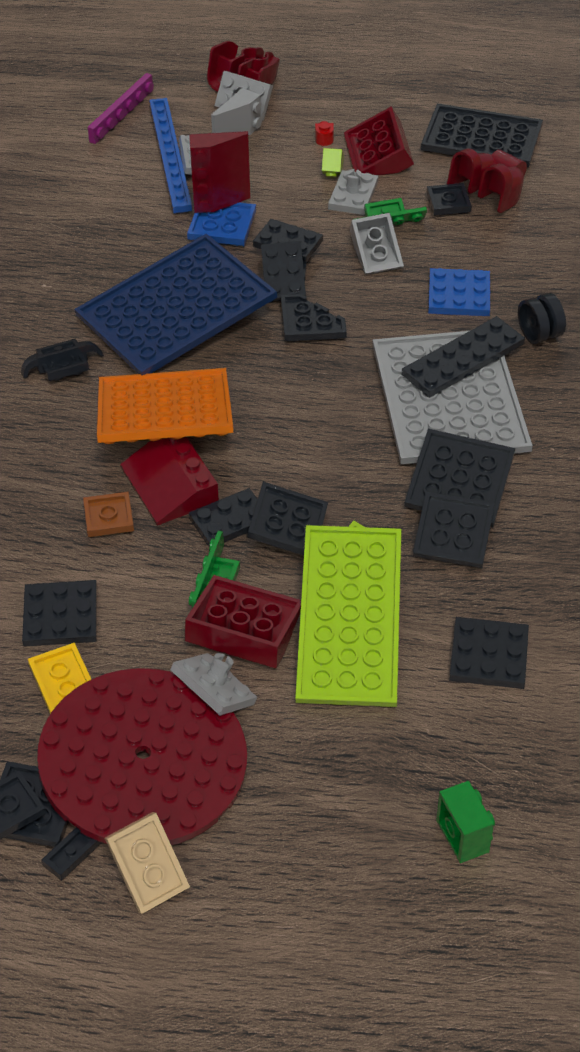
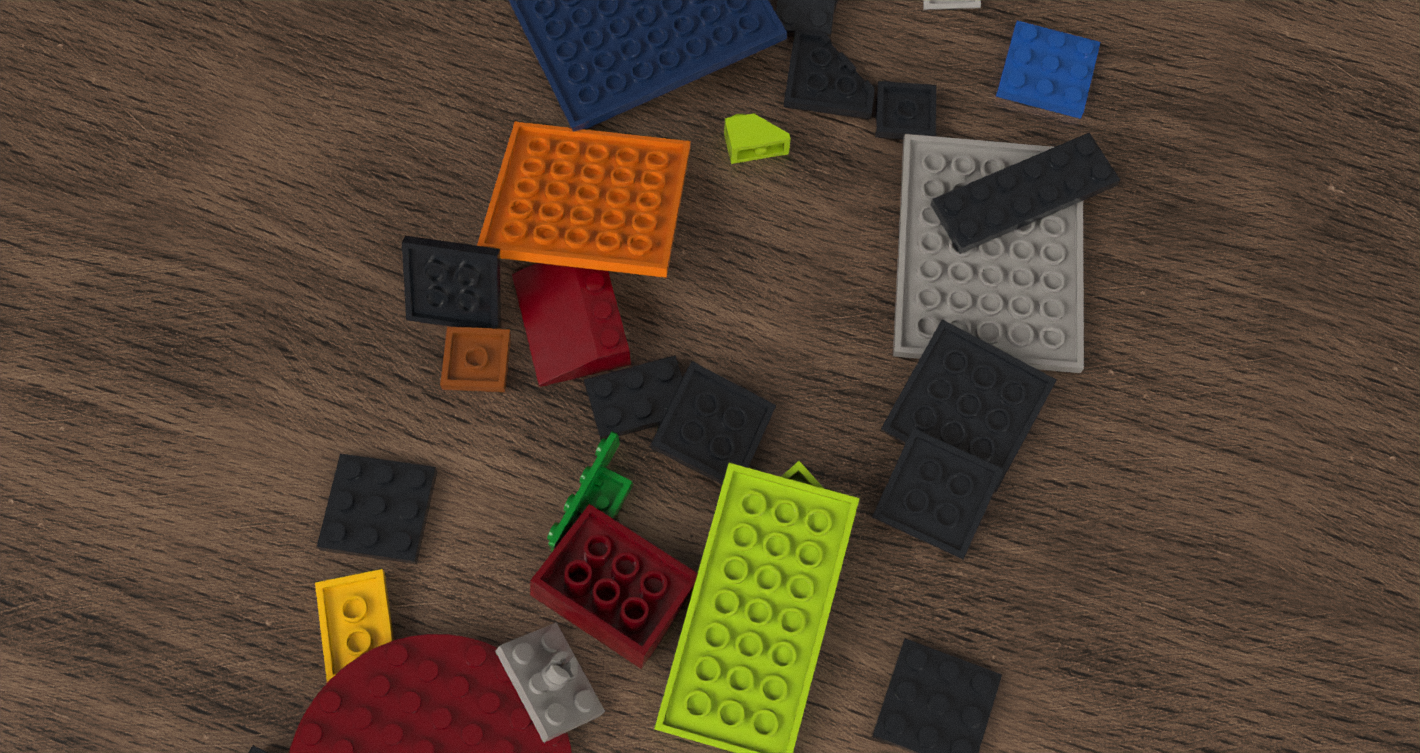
camera: 10 degrees right, 20 degrees up
black plate [21,338,104,381] -> none
black wheel [517,292,566,344] -> none
none -> black plate [402,235,501,329]
none -> lime slope [724,113,791,164]
none -> black plate [875,81,937,139]

